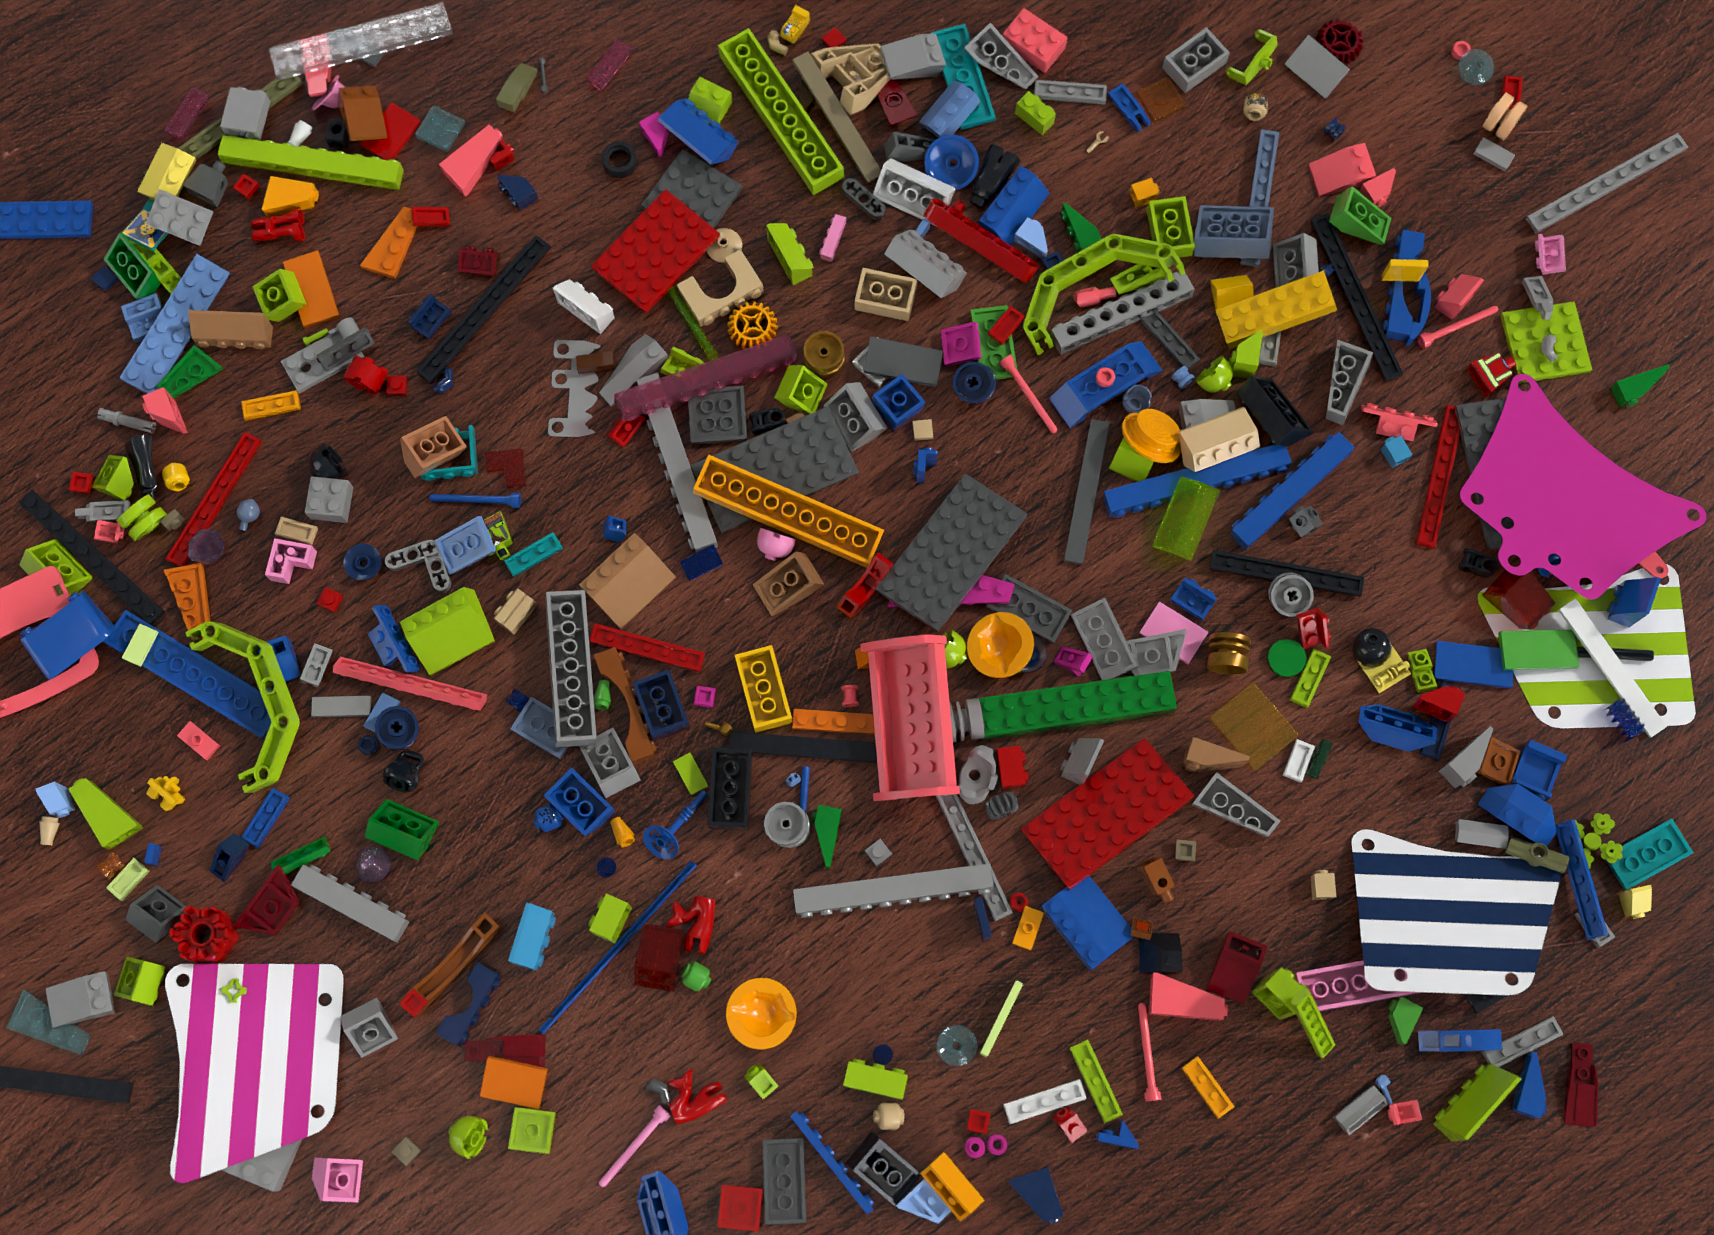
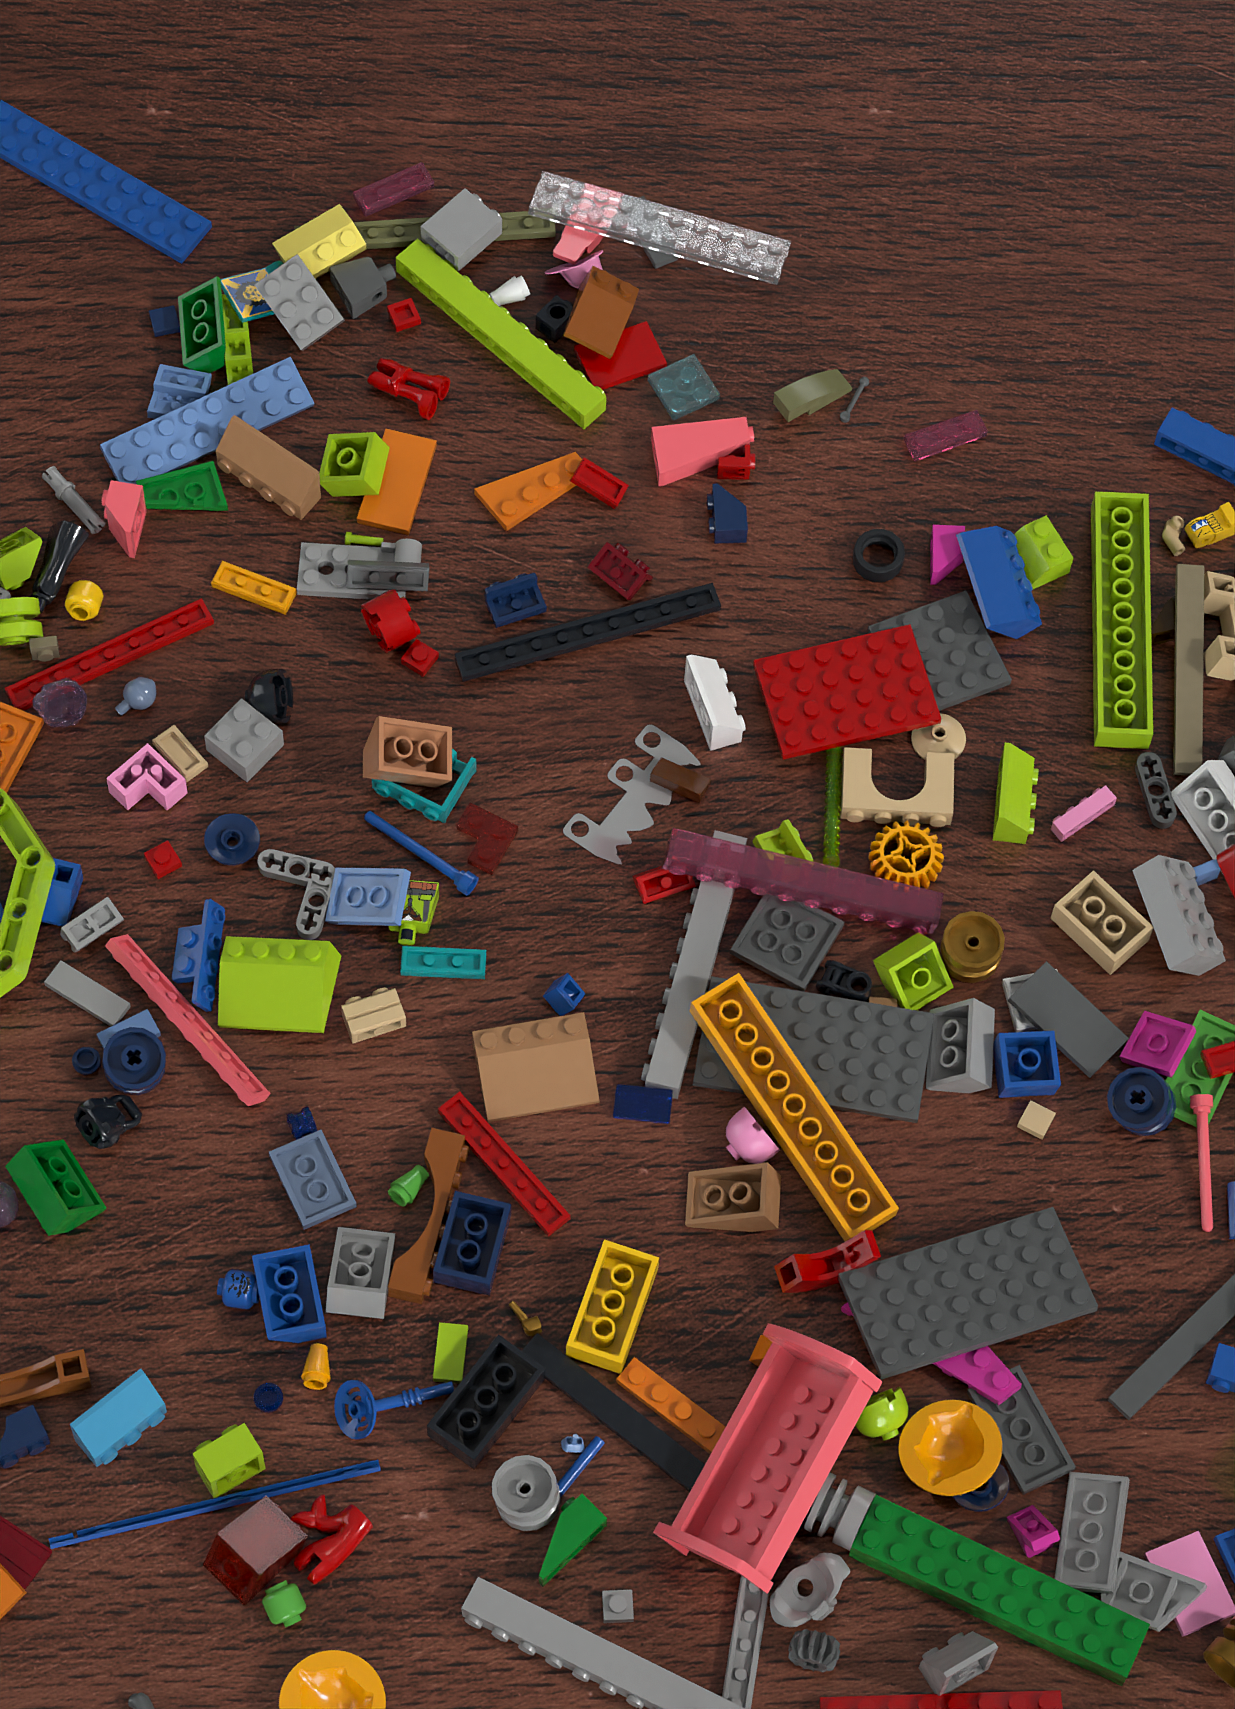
camera: 30 degrees right, 10 degrees down
light orange slope [262,176,319,217] -> none
dark blue arm [433,369,453,394] -> none
light grey brick [545,590,597,747] -> none
light grey wedge [599,334,668,407] -> none
dark pink tile [693,686,716,708] -> none
coral bush [841,685,859,707] -> none
blue bracket [913,448,938,483] -> none
red brick [996,746,1028,790] -> none

